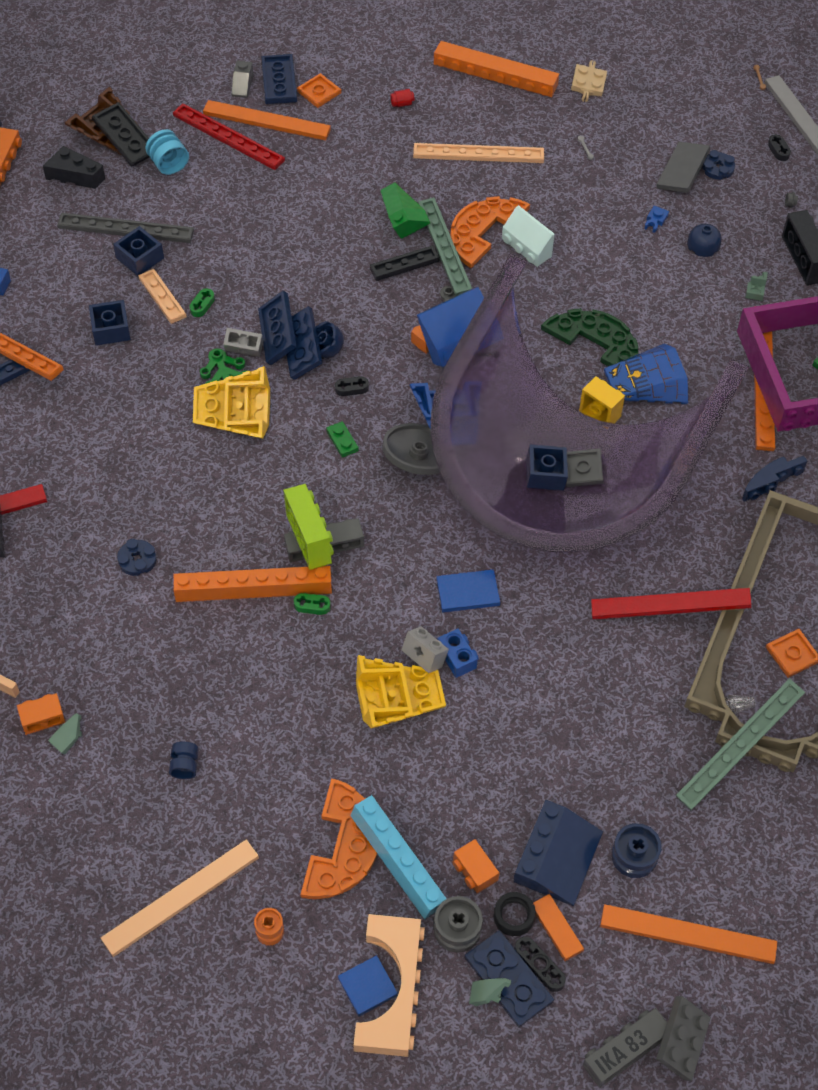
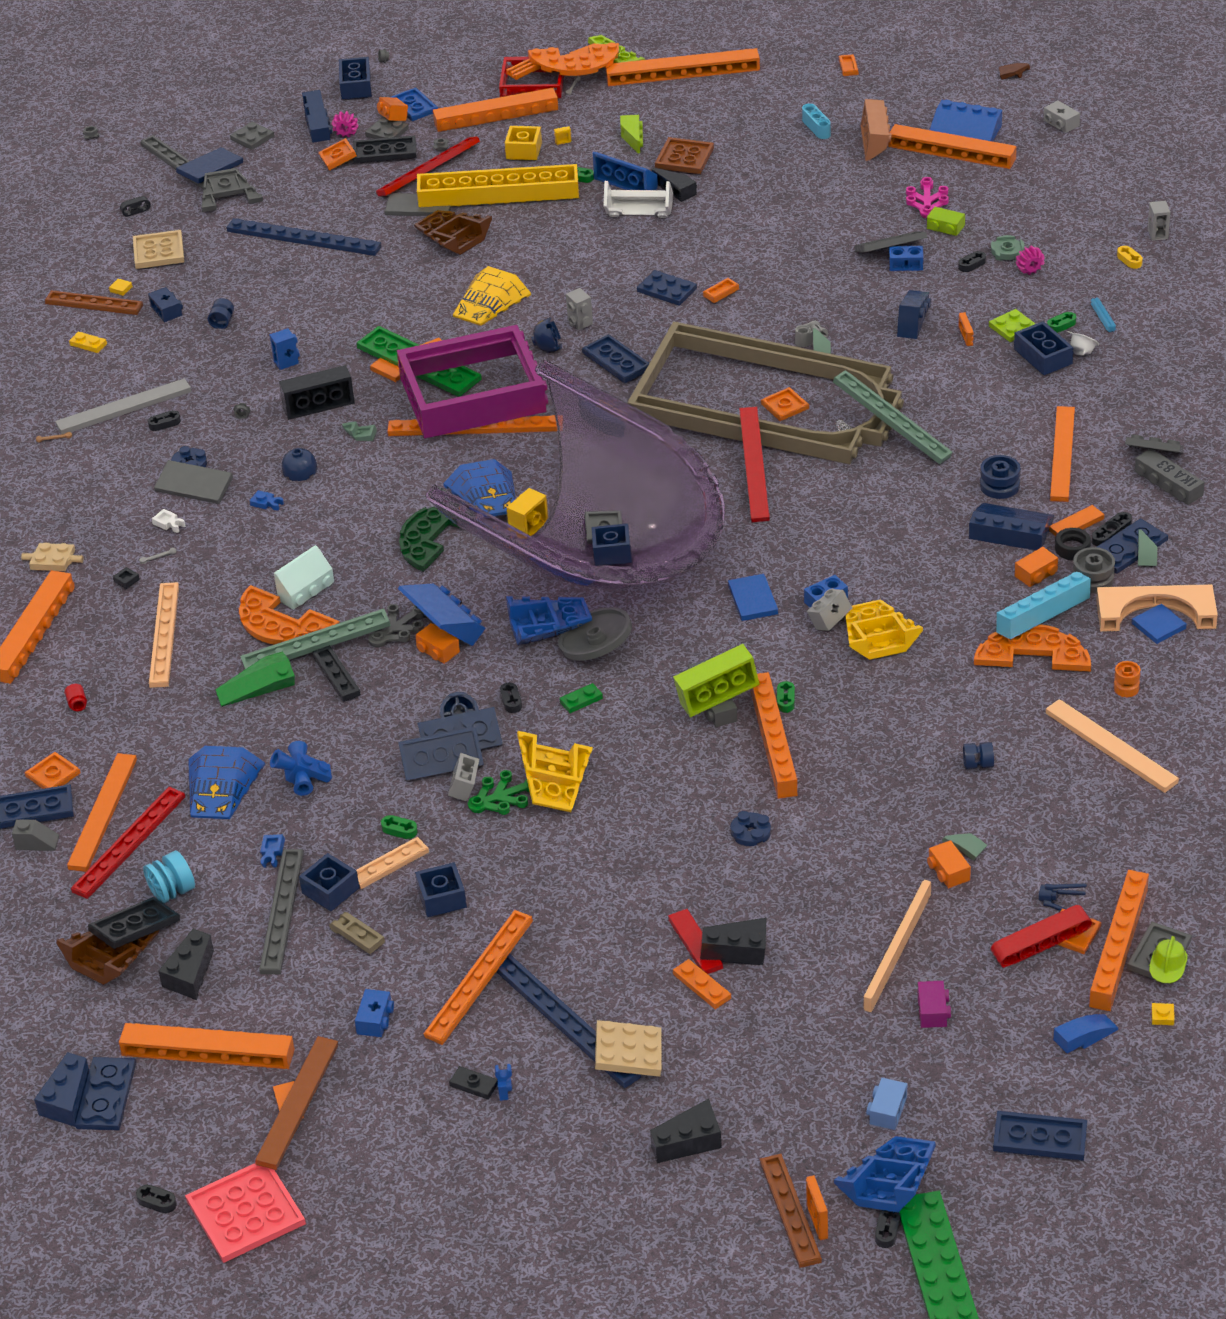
camera: 90 degrees left, 15 degrees down
none -> black plate [113,567,140,589]
none -> white plate [152,509,185,533]
none -> blue wedge [189,746,265,819]
none -> blue plate [260,834,285,868]
none -> blue brick [270,741,332,796]
none -> dark tan plate [329,912,385,954]

